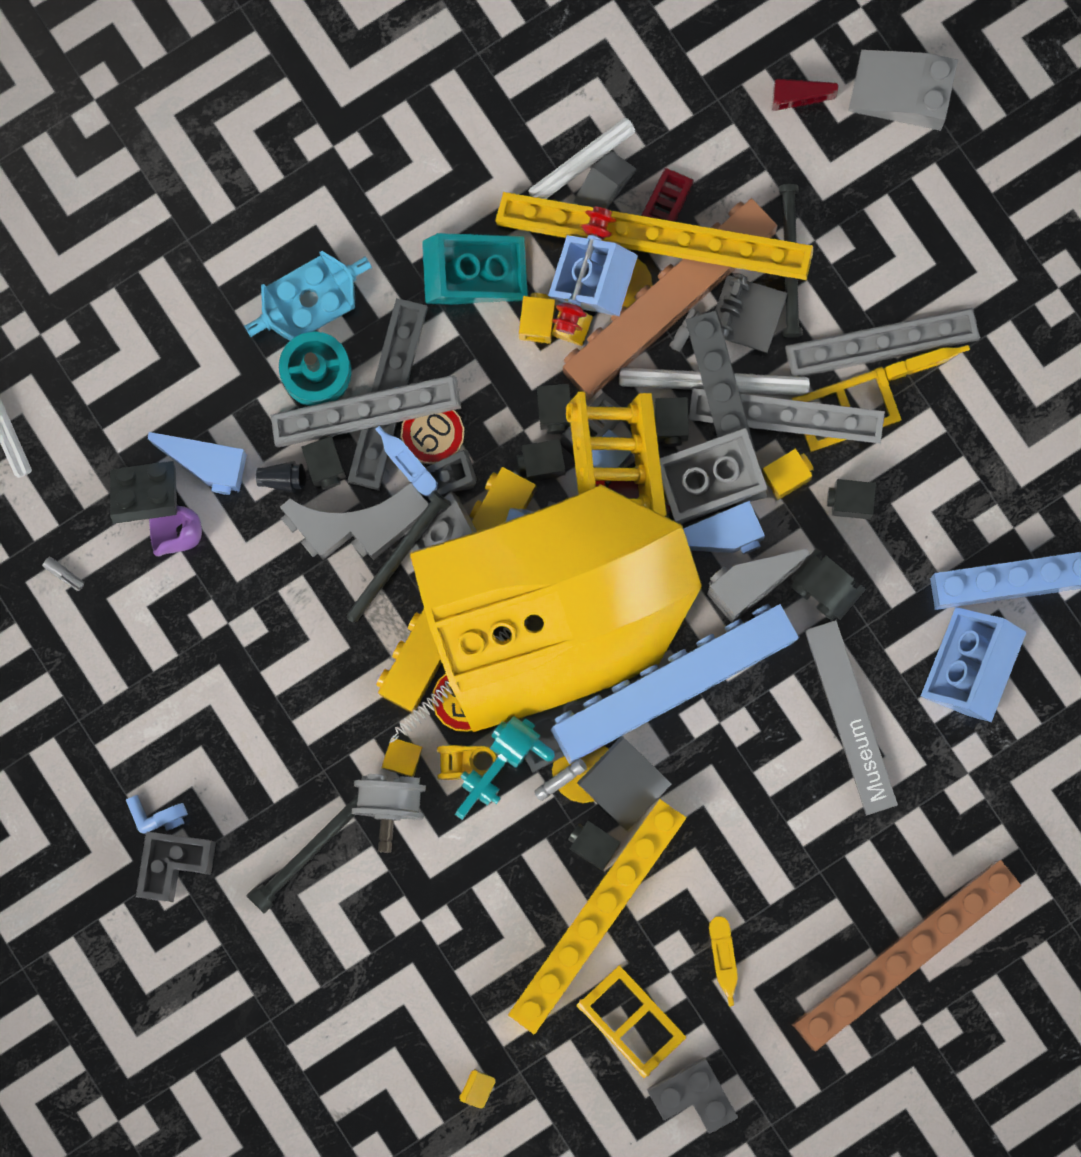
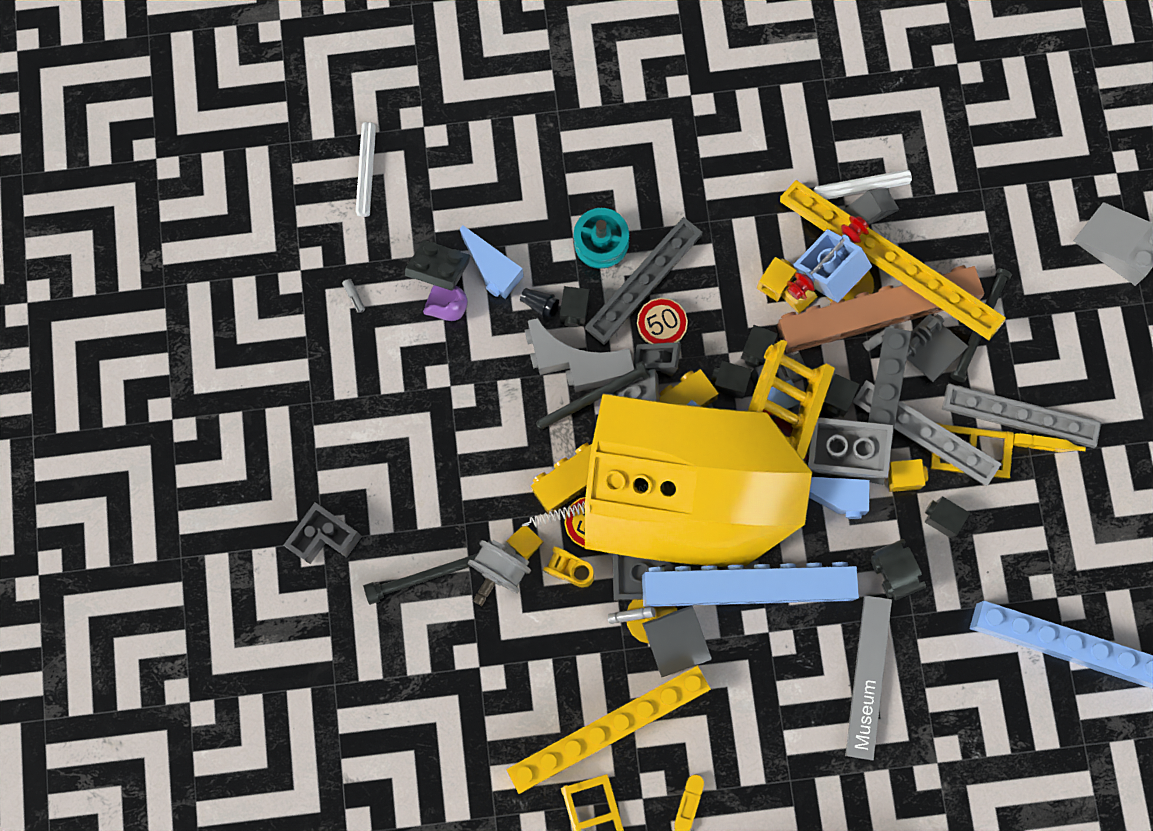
camera: 25 degrees right, 5 degrees down
light blue plate [126,795,188,834] -> none
medium azure plate [244,251,372,341] -> none
light grey tile [271,375,461,448] -> none
light blue piece [376,426,438,497] -> none
teal slope [422,233,528,304] -> none
teal piece [455,716,555,819] -> none
yellow slope [459,1069,495,1108] -> none
pearl dark grey brick [568,821,621,871] -> none
white axle [619,368,810,395] -> none
dark red slope [641,168,694,222] -> none
light grey slope [707,549,810,623] -> none
dark red slope [772,79,838,111] -> none
light blue slope [921,607,1026,722] -> none

